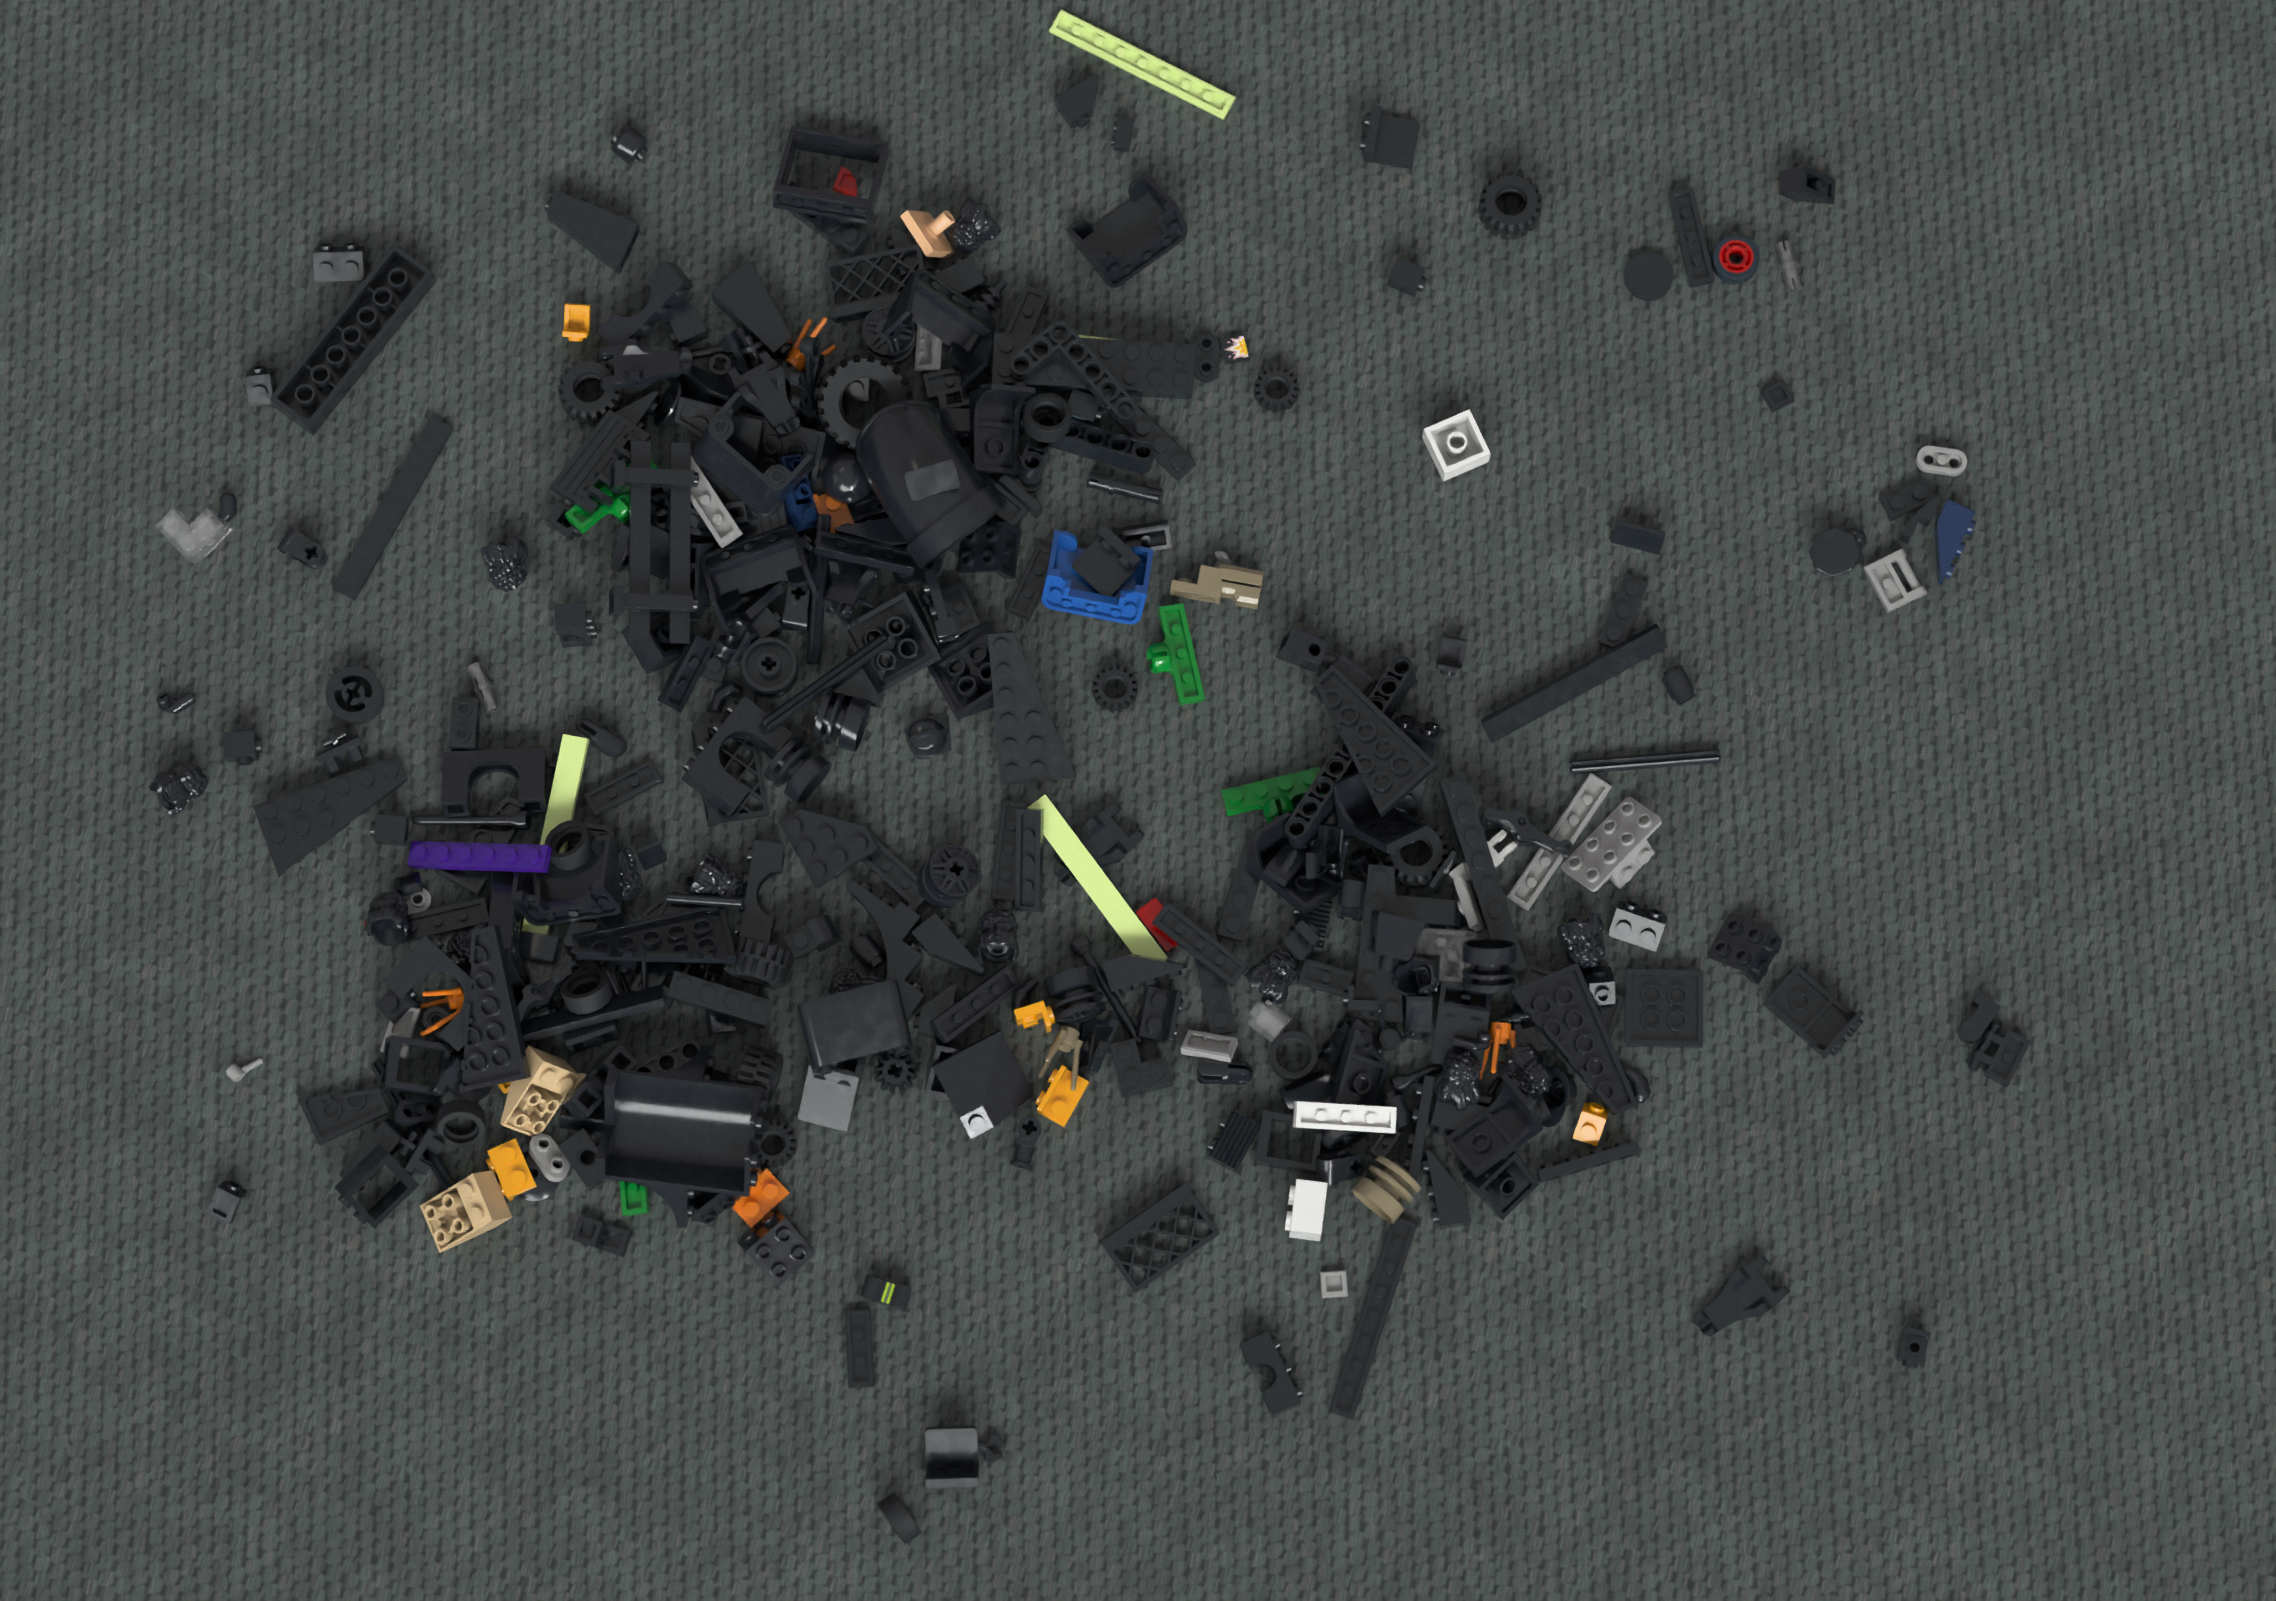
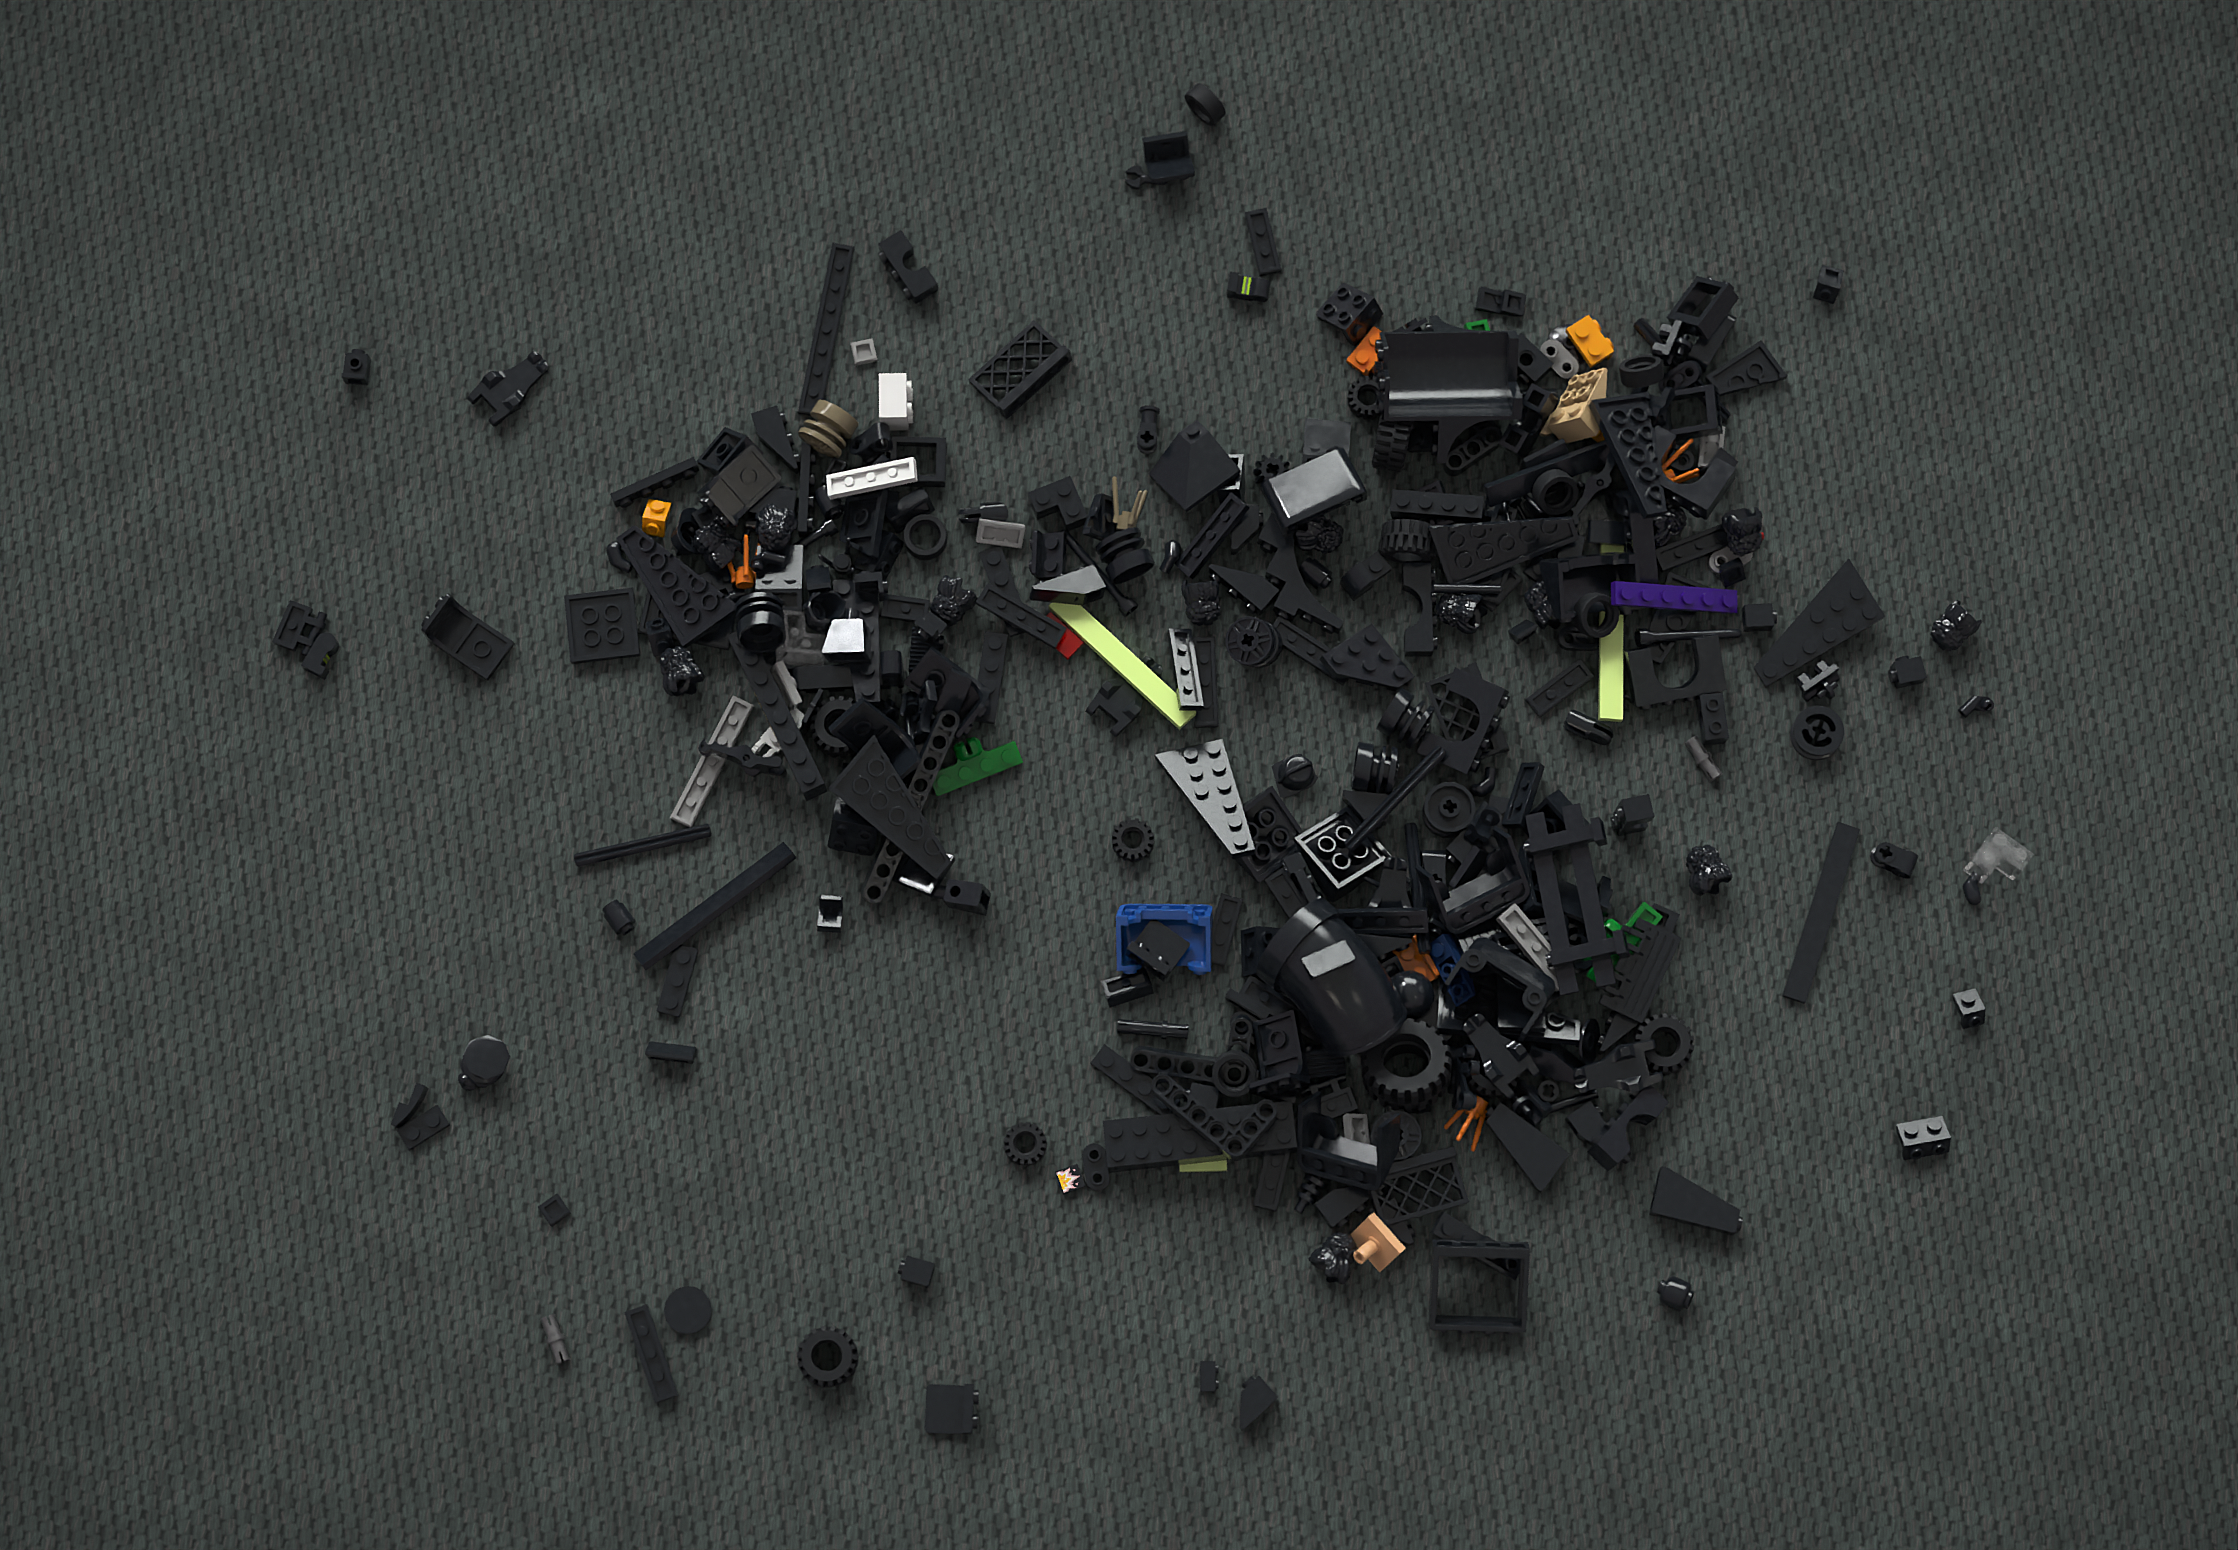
camera: 170 degrees right, 0 degrees up
light grey hand [226,1058,263,1082] -> none
black brick [270,244,436,436] -> none
tan slope [420,1170,512,1253] -> none
light orange bracket [562,303,591,342] -> none
red tile [832,167,858,197] -> none
light orange bracket [1014,1001,1055,1033] -> none
light orange bracket [1035,1065,1089,1127] -> none
yellowish green tile [1049,10,1236,120] -> none
black windscreen [1065,172,1188,288] -> none
green plate [1147,603,1205,706] -> none
dark tan plate [1170,551,1264,609] -> none
black brick [1207,1111,1260,1173] -> none
clear brick [1247,1000,1292,1042] -> none
white brick [1422,409,1491,482] -> none
light grey bracket [1561,797,1662,892] -> none
bracket [1607,900,1668,952] -> none
black bracket [1708,914,1783,985] -> none
wheel [1711,235,1760,285] -> none
black slope [1779,166,1836,204] -> none
light grey plate [1863,549,1928,613] -> none
light grey plate [1916,446,1967,476] -> none
dark blue slope [1934,500,1976,584] -> none

